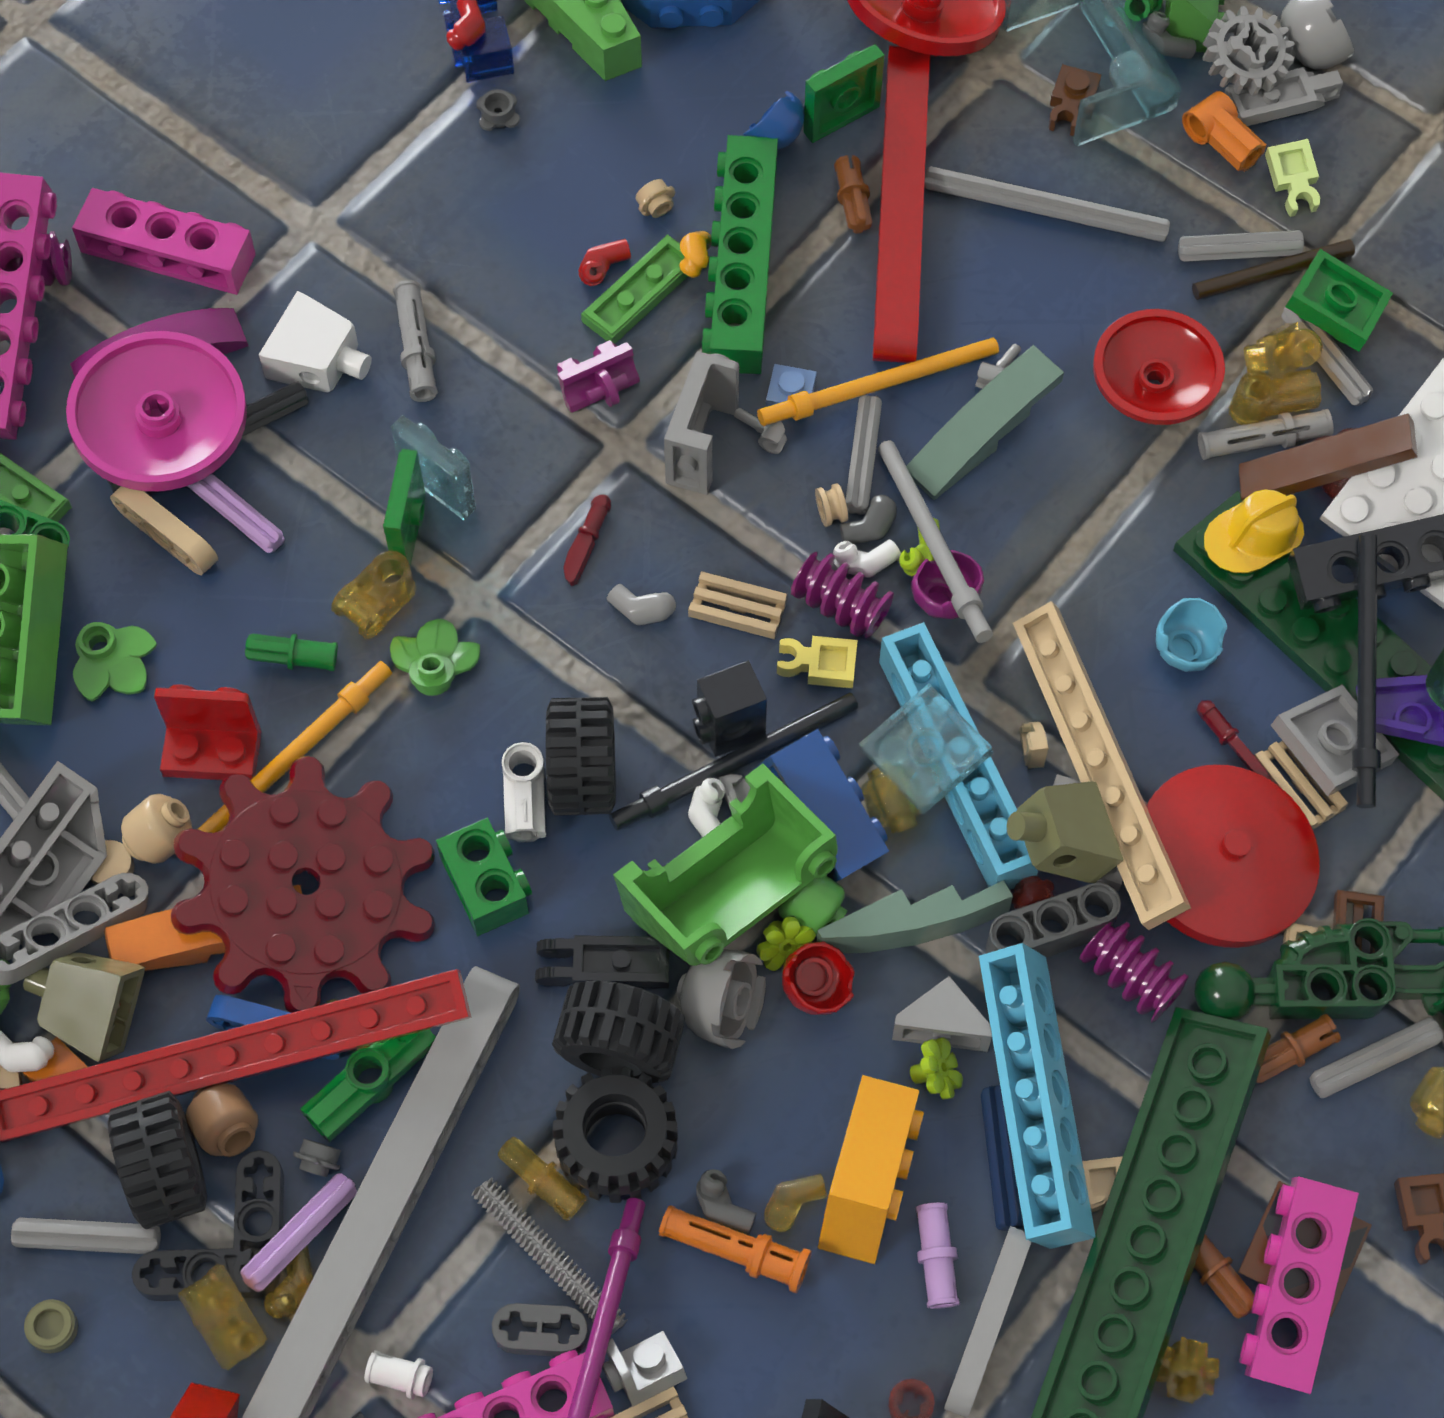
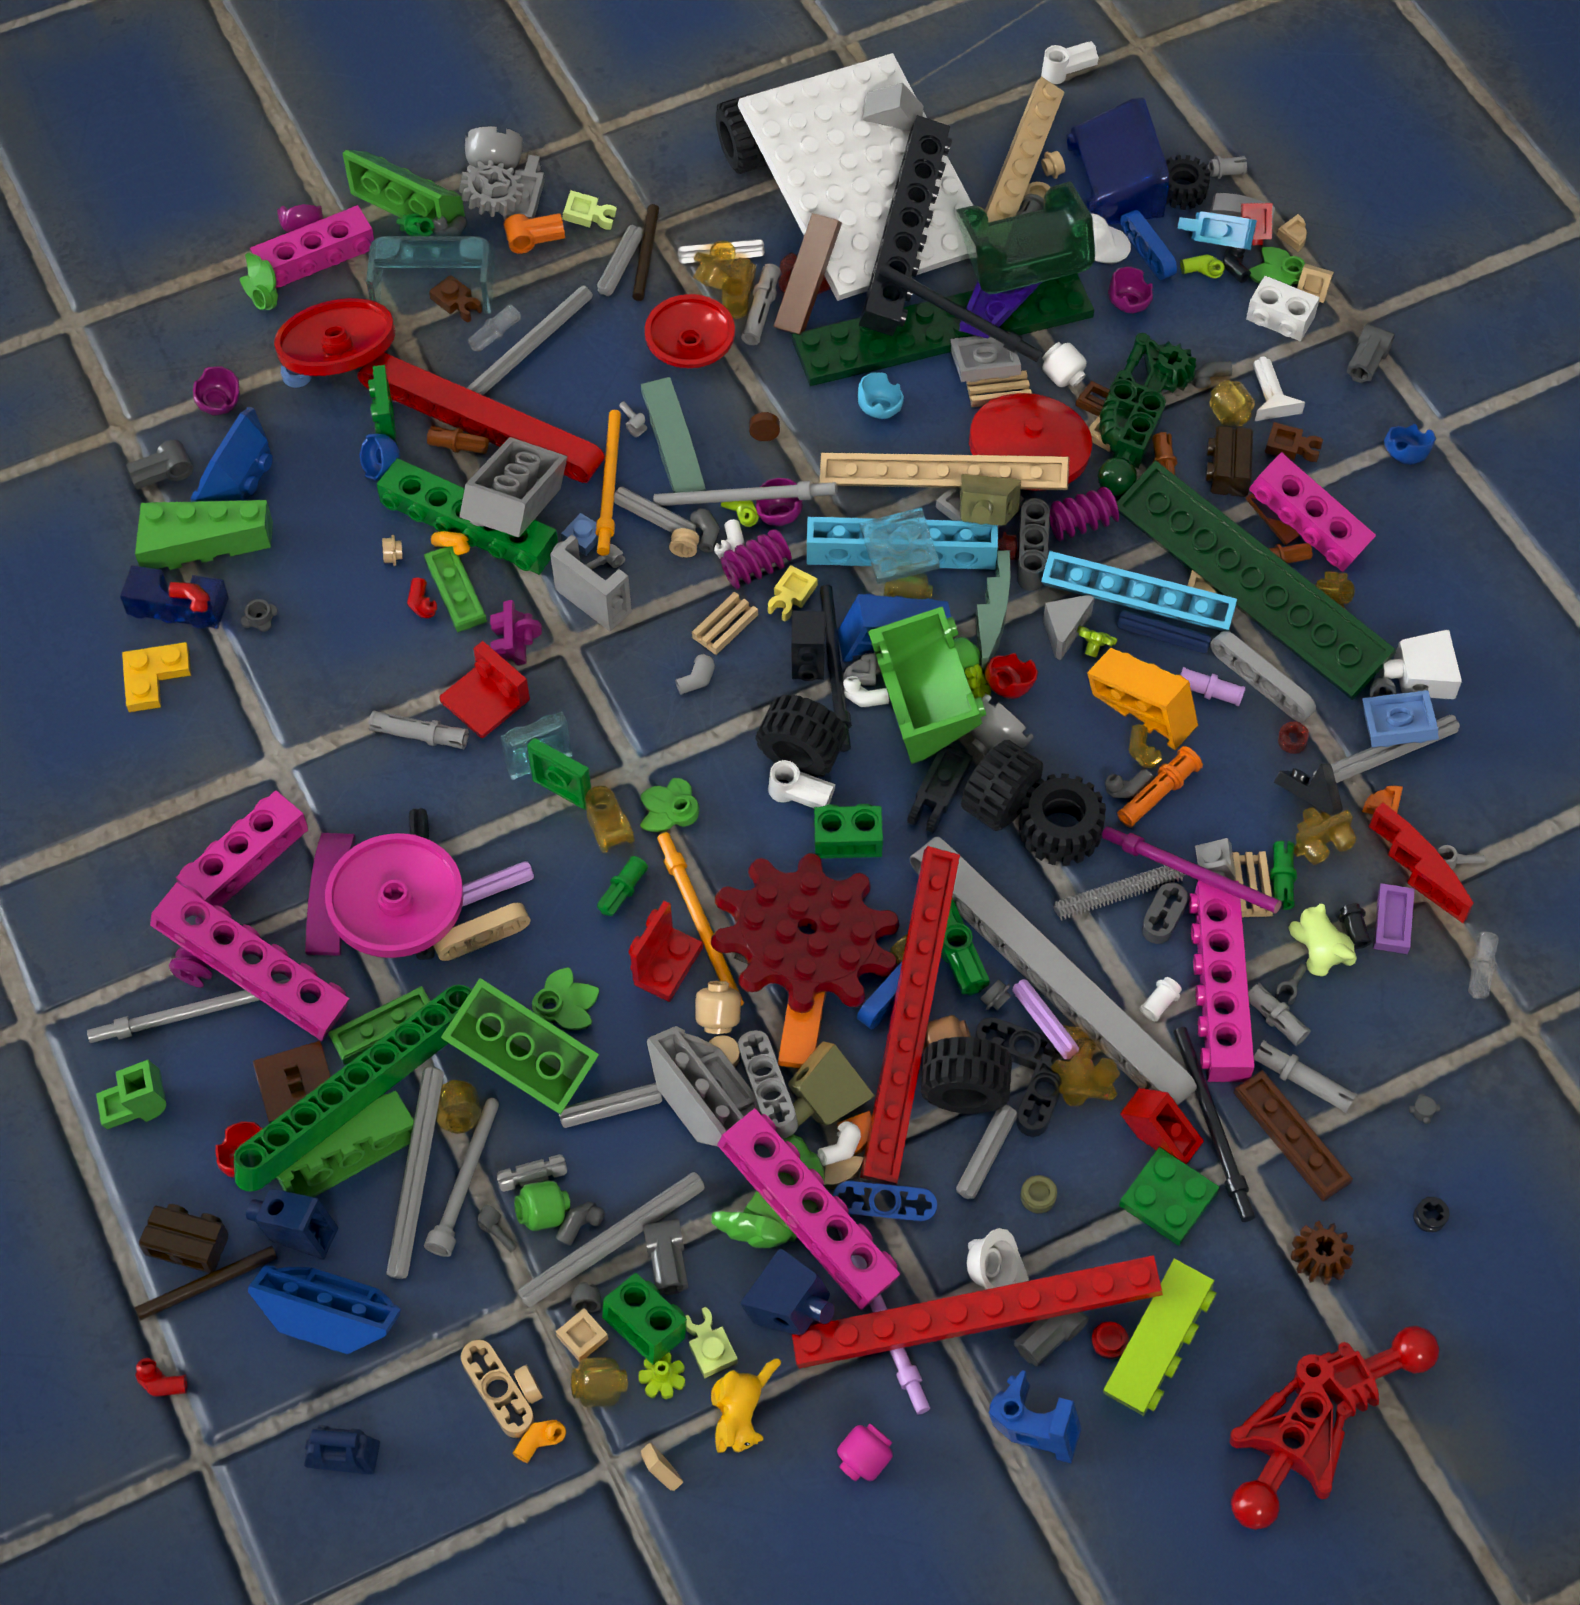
camera: 65 degrees left, 5 degrees down
white torso [259,291,372,393] -> none
clear yellow axle [498,1137,587,1222] -> none
dark red piece [563,494,612,586] -> none
tan tile [1019,722,1049,769] -> none
dark red piece [1196,700,1270,779] -> none
yellow piece [1204,489,1304,573] -> none
green plate [1285,249,1393,352] -> none
light grey axle [1309,1017,1444,1098] -> none
none -> yellow plate [122,642,191,712]
none -> red bracket [439,641,530,738]
none -> light grey brick [460,437,567,537]
none -> clear axle [468,304,521,352]
none -> reddish brown tile [749,412,780,441]
none -> white head [1042,342,1087,388]
none -> dark brown brick [1205,426,1253,497]

